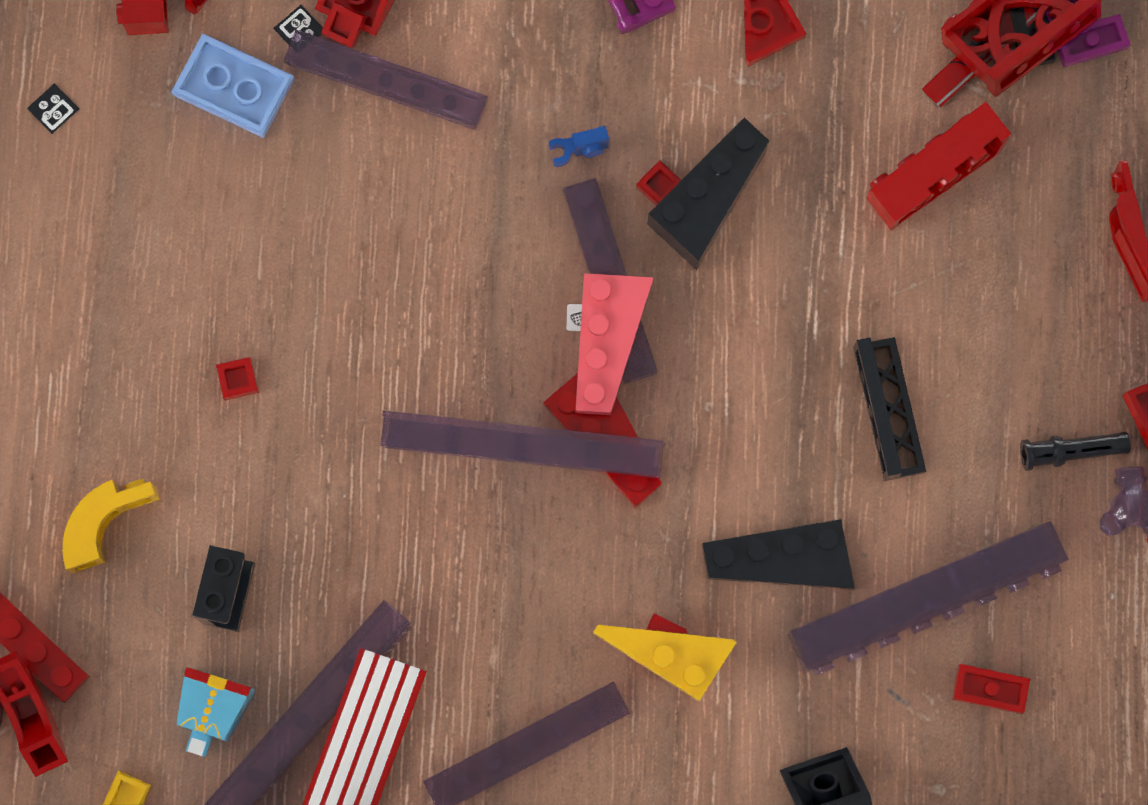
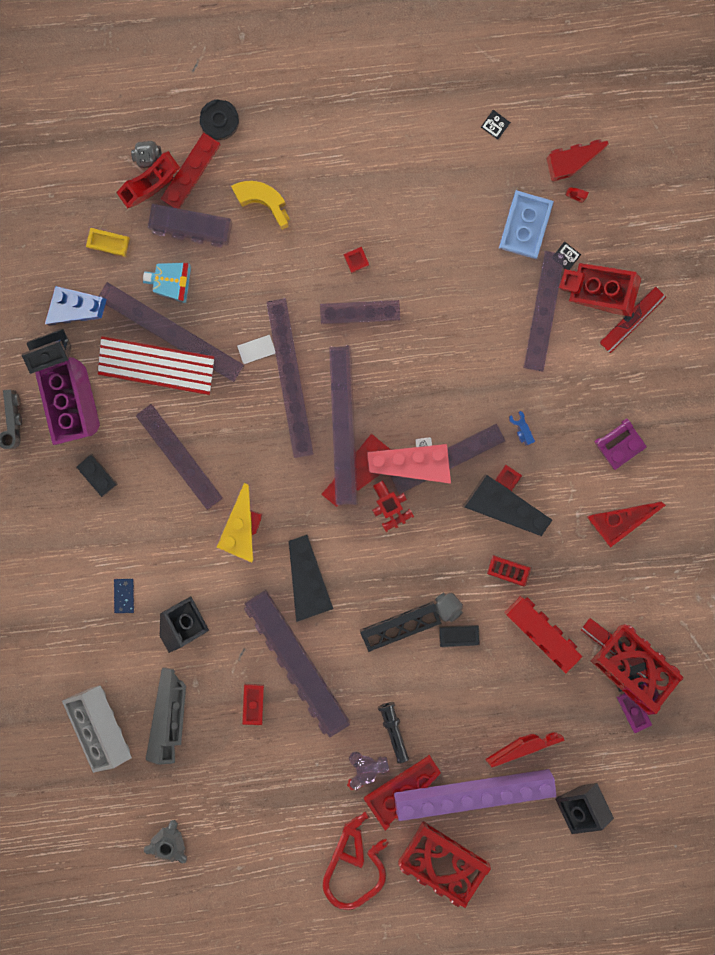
camera: 80 degrees right, 10 degrees up
black panel [192,545,255,632] -> none
none -> clear purple brick [148,204,232,248]
none -> white sticker [237,335,276,364]
none -> clear purple plate [266,298,314,458]
none -> plate [320,300,400,324]
none -> red piece [372,480,414,532]
none -> dark grey head [435,592,463,622]
none -> black tile [439,625,480,647]
none -> red slope [487,555,532,587]

